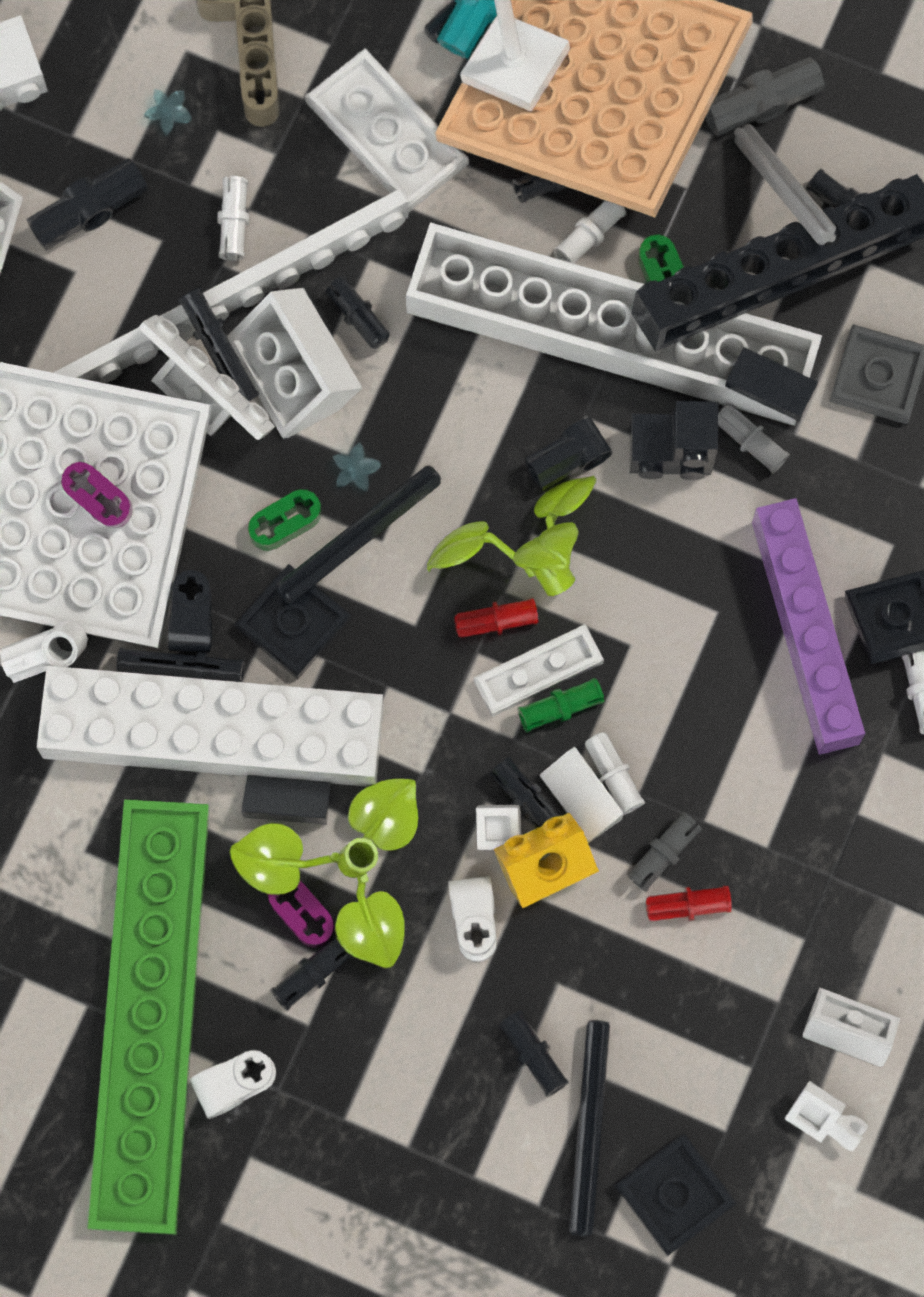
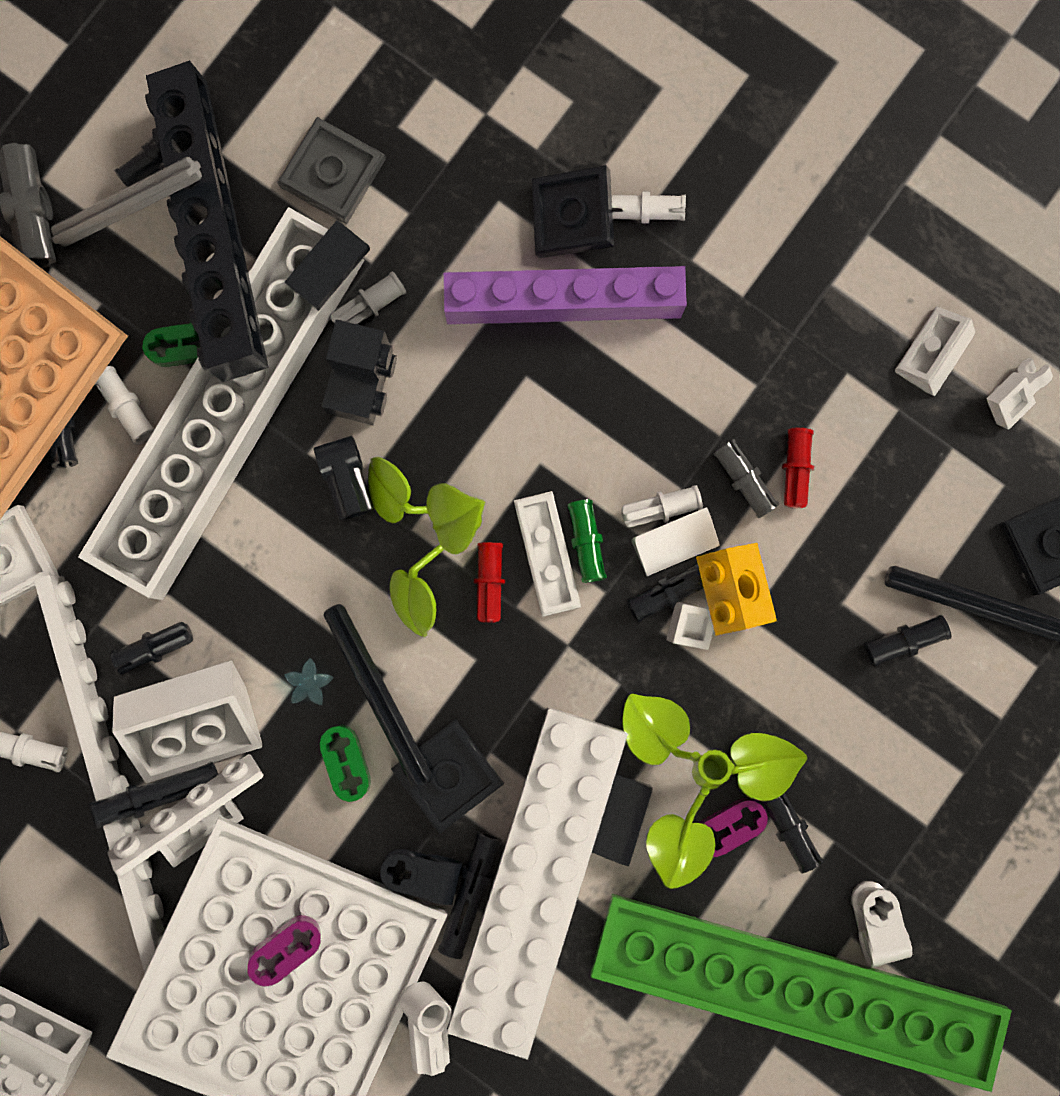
camera: 80 degrees left, 10 degrees up
white piece [448,876,497,962] -> none

